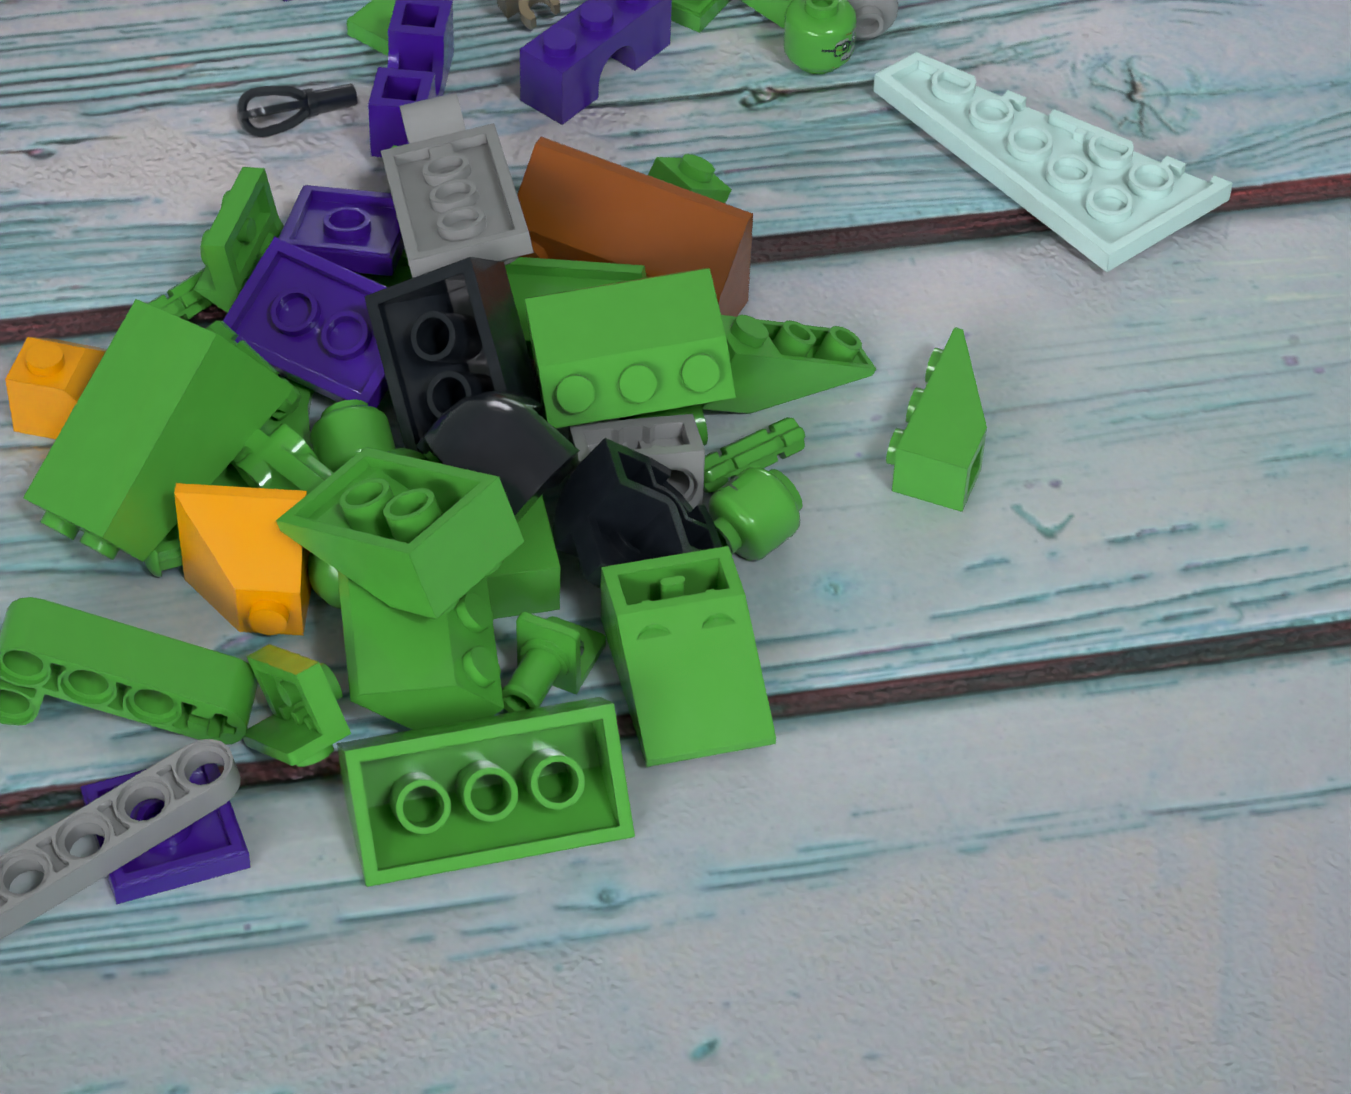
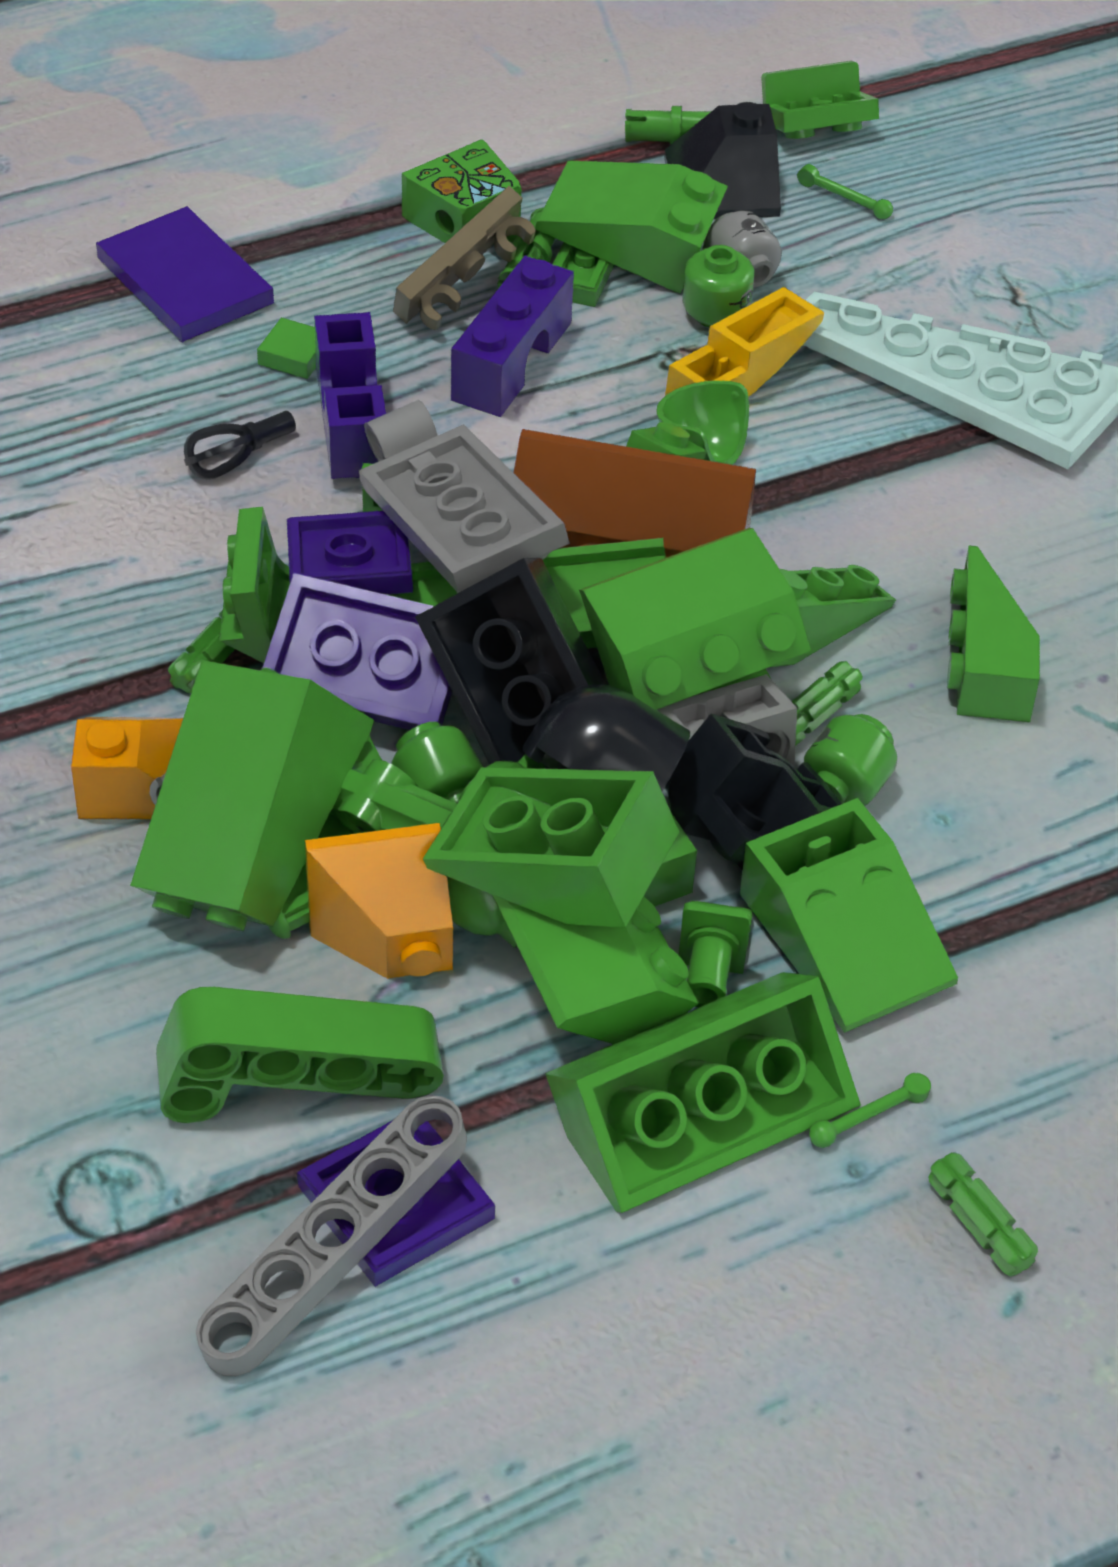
camera: 15 degrees left, 0 degrees up
bright green bracket [243,644,351,767] -> none
none -> bright green helmet [656,381,749,465]
none -> yellow slope [665,287,824,397]
none -> bright green hinge [809,1073,931,1148]
none -> bright green axle [928,1152,1038,1277]

